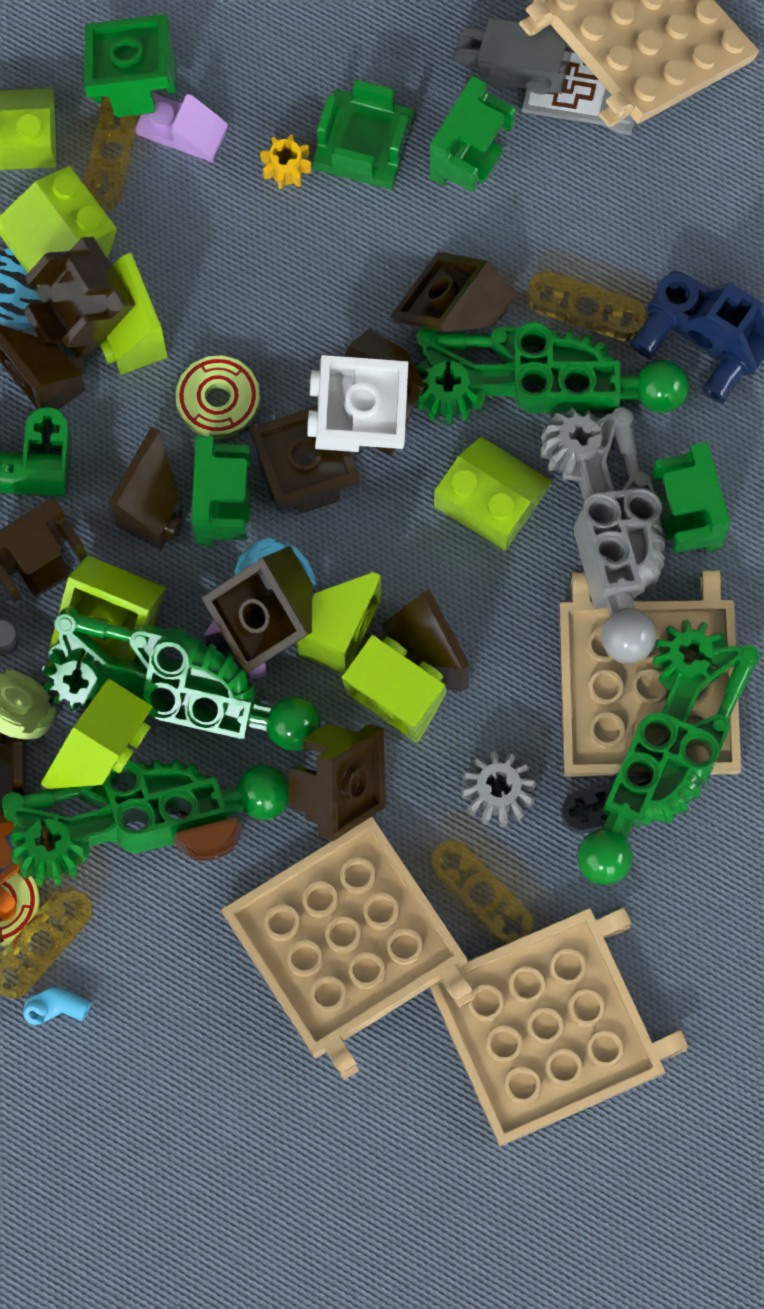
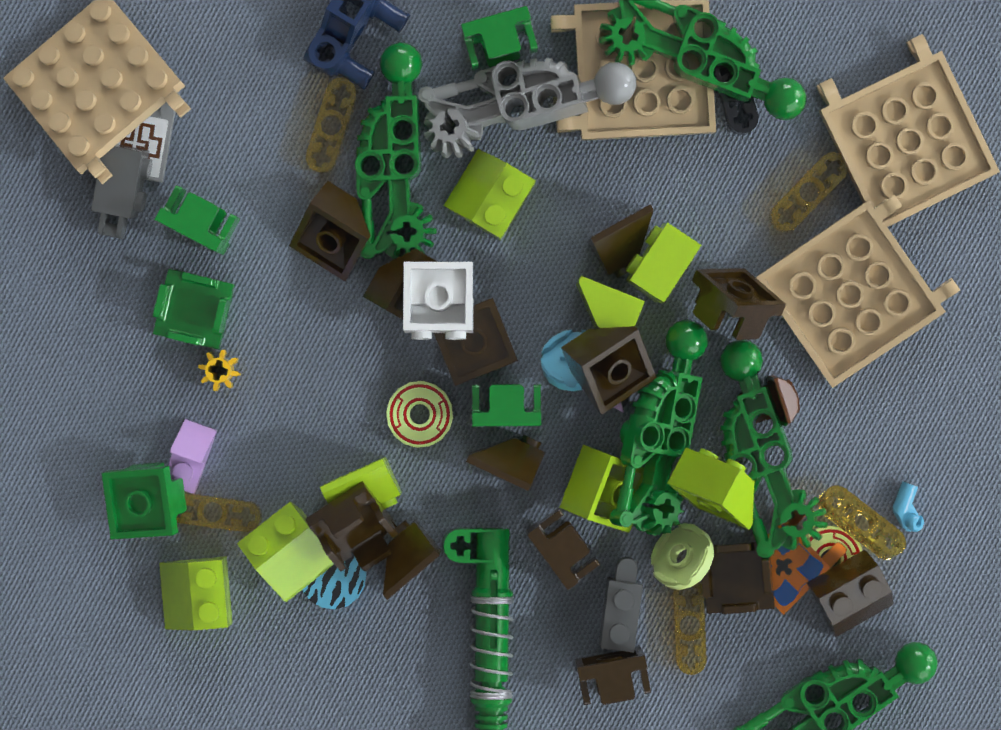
camera: 90 degrees left, 15 degrees up
light grey gear [461,751,536,827] -> none

